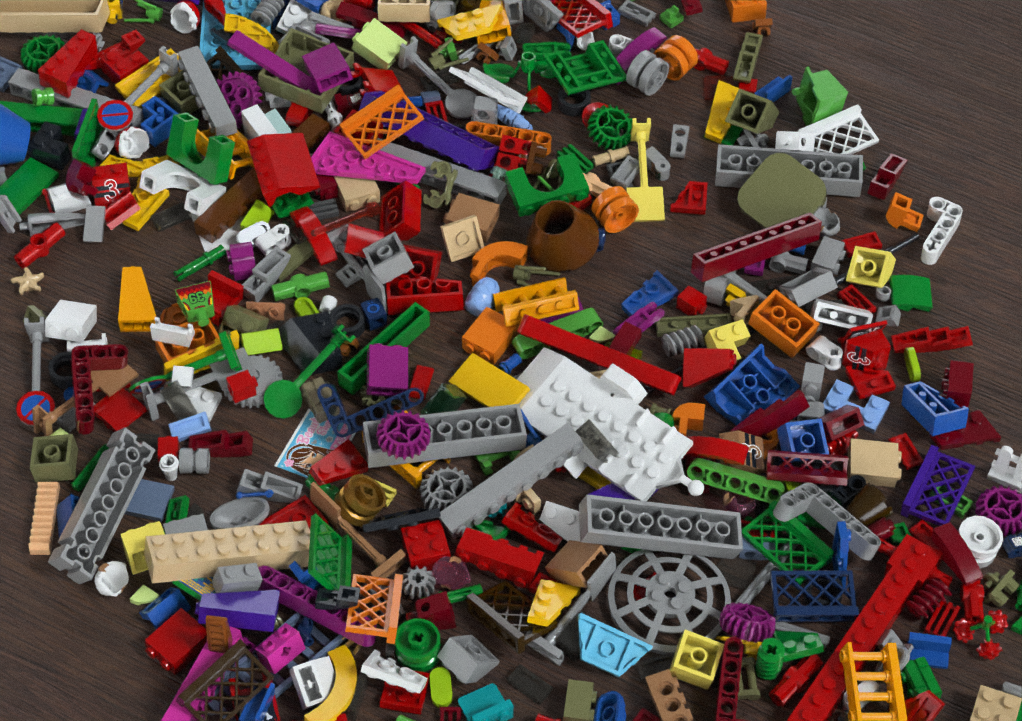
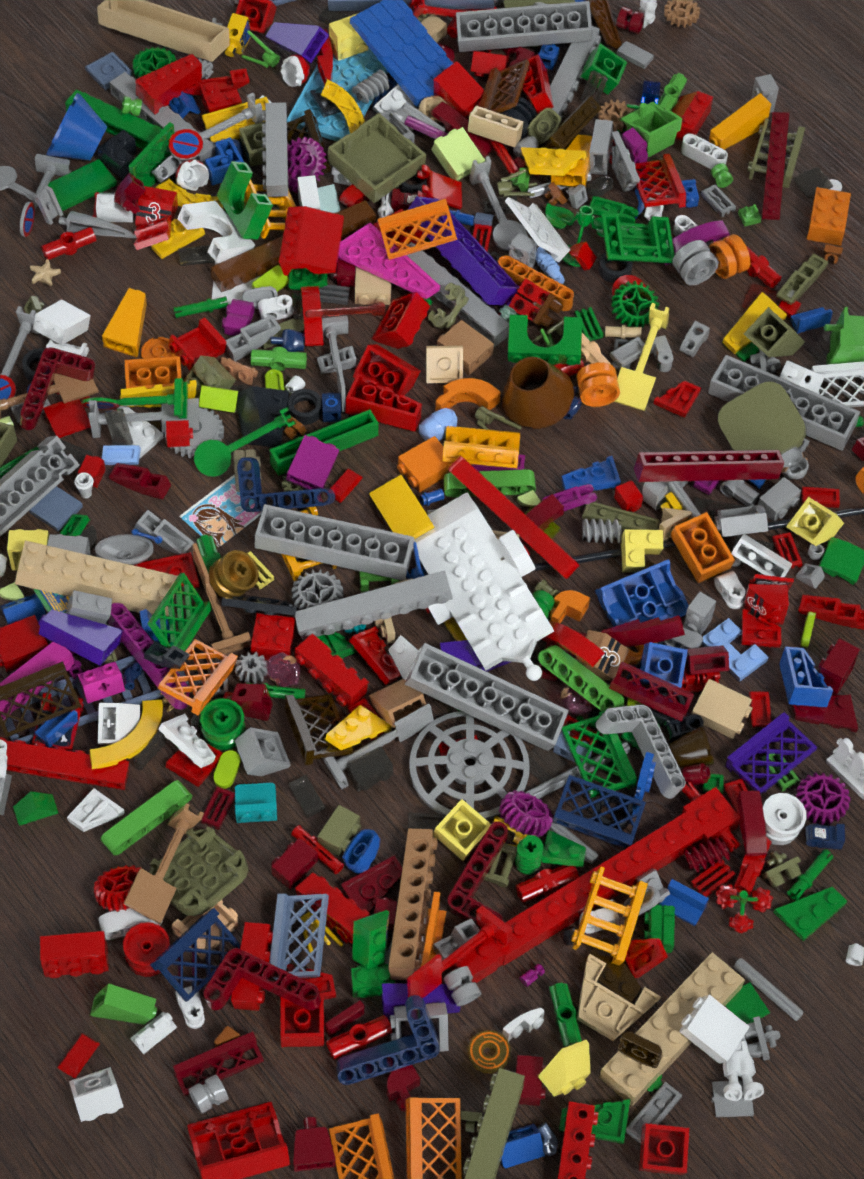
camera: 20 degrees right, 5 degrees up
light grey tile [83,205,106,243] -> none
white hinge [150,317,195,347] -> none
white tile [171,366,194,387] -> none
bright green torso [175,281,215,327] -> none
light grey wheel [179,448,210,474] -> none
dark orange slope [205,615,233,653] -> none
magenta tile [227,30,323,96] -> none
magenta brick [302,42,353,93] -> none
red wing [309,439,369,486] -> none
red slope [344,223,384,258] -> none
light grey brick [362,232,414,285] -> none
magenta gear [376,410,431,460] -> none
clear green slope [420,383,467,415] -> none
light grey tile [430,0,456,19] -> none
clear smoke hinge [575,419,619,463] -> none
medium azure wing [578,613,653,677] -> none
red slope [683,348,737,388] -> none
none -> dark blue piece [270,329,305,352]

